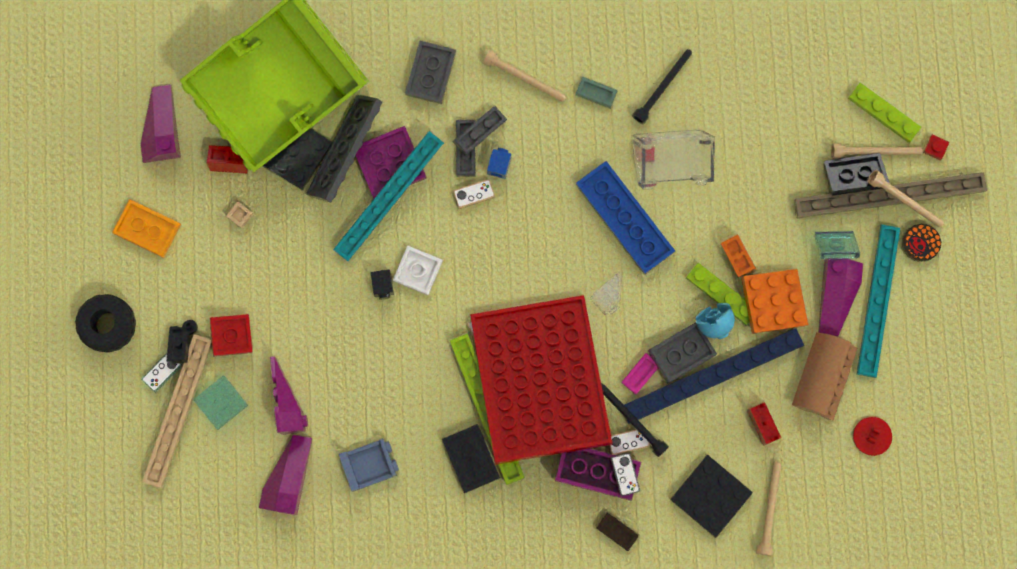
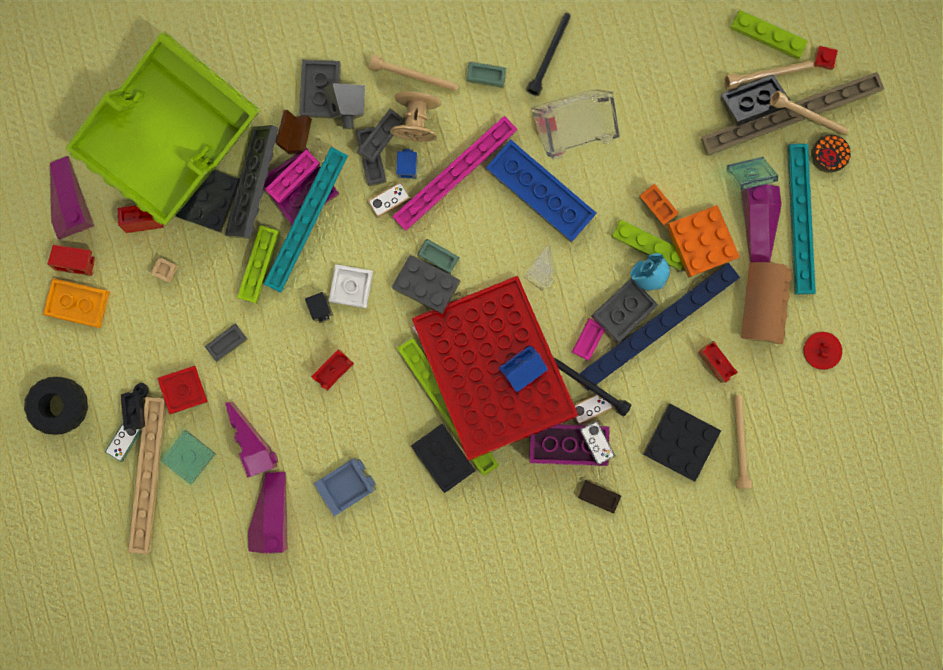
camera: 15 degrees left, 5 degrees up
none -> red hinge [47,245,95,276]
none -> dark grey tile [205,324,248,362]
none -> lime plate [237,225,280,304]
none -> dark pink plate [265,150,321,204]
none -> reddish brown panel [276,110,312,154]
none -> red hinge [311,349,354,391]
none -> dark grey torso [324,83,365,129]
none -> tan piece [390,92,441,142]
none -> dark grey plate [392,255,460,314]
none -> dark pink plate [393,116,517,231]
none -> sand green tile [417,239,460,274]
none -> blue panel [499,346,548,392]

